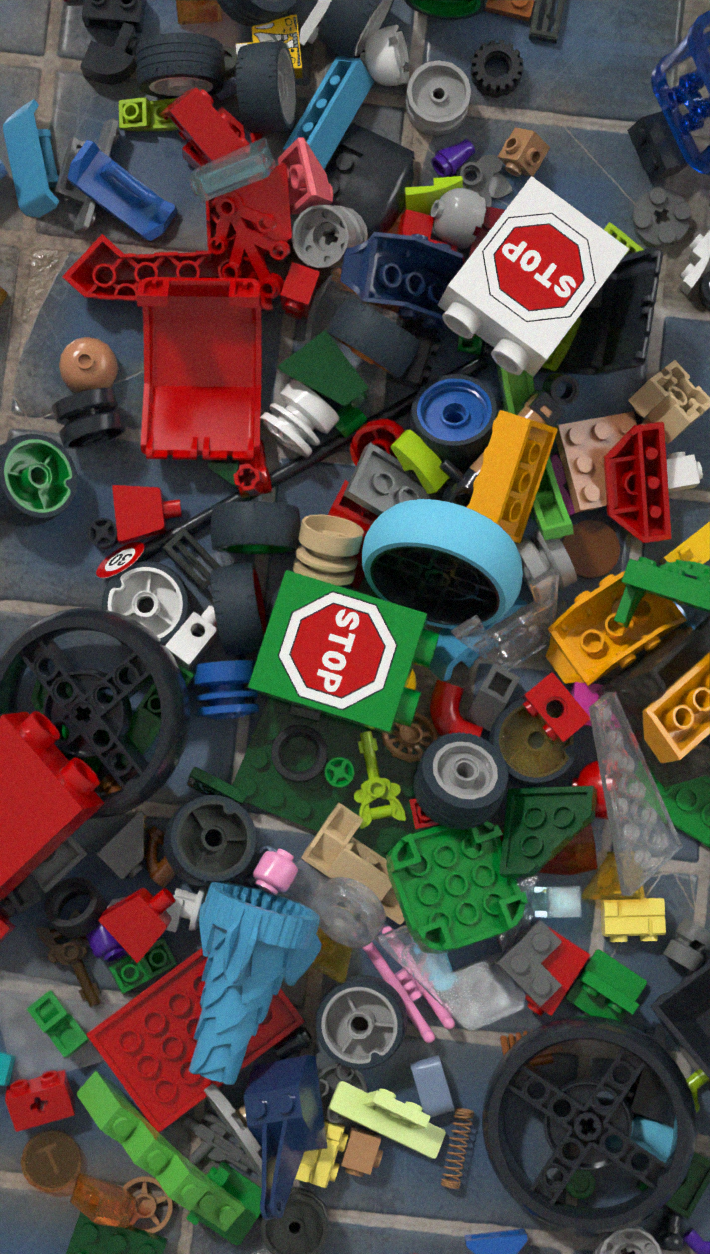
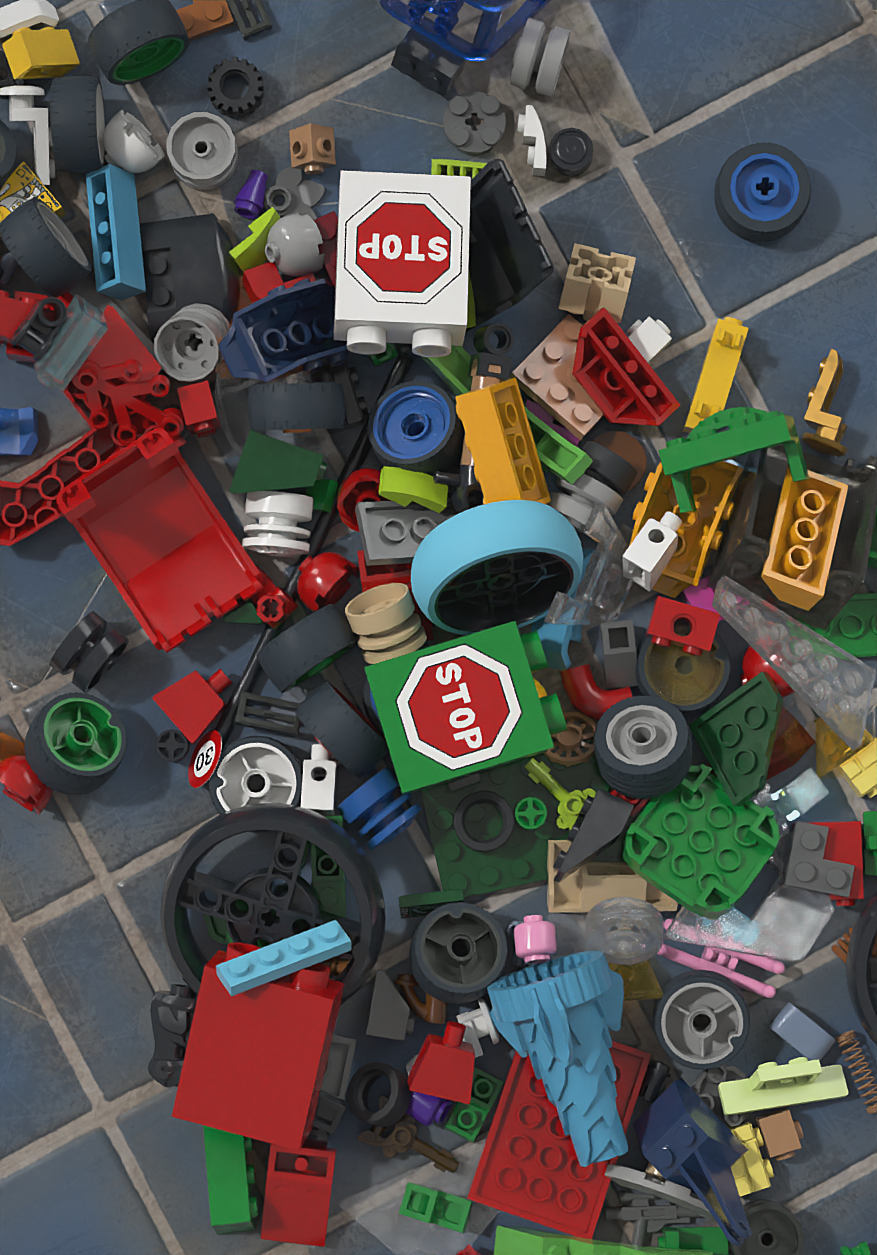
camera: 30 degrees left, 0 degrees up
nougat cylinder [59,337,119,393] -> none
coral slope [278,137,333,215] -> none
none -> black piece [10,297,67,361]
none -> medium azure plate [216,920,351,996]
none -> red cylinder [297,551,359,612]
none -> black slope [553,788,634,883]
none -> black tyre [582,441,638,495]
none -> white torso [623,511,682,591]

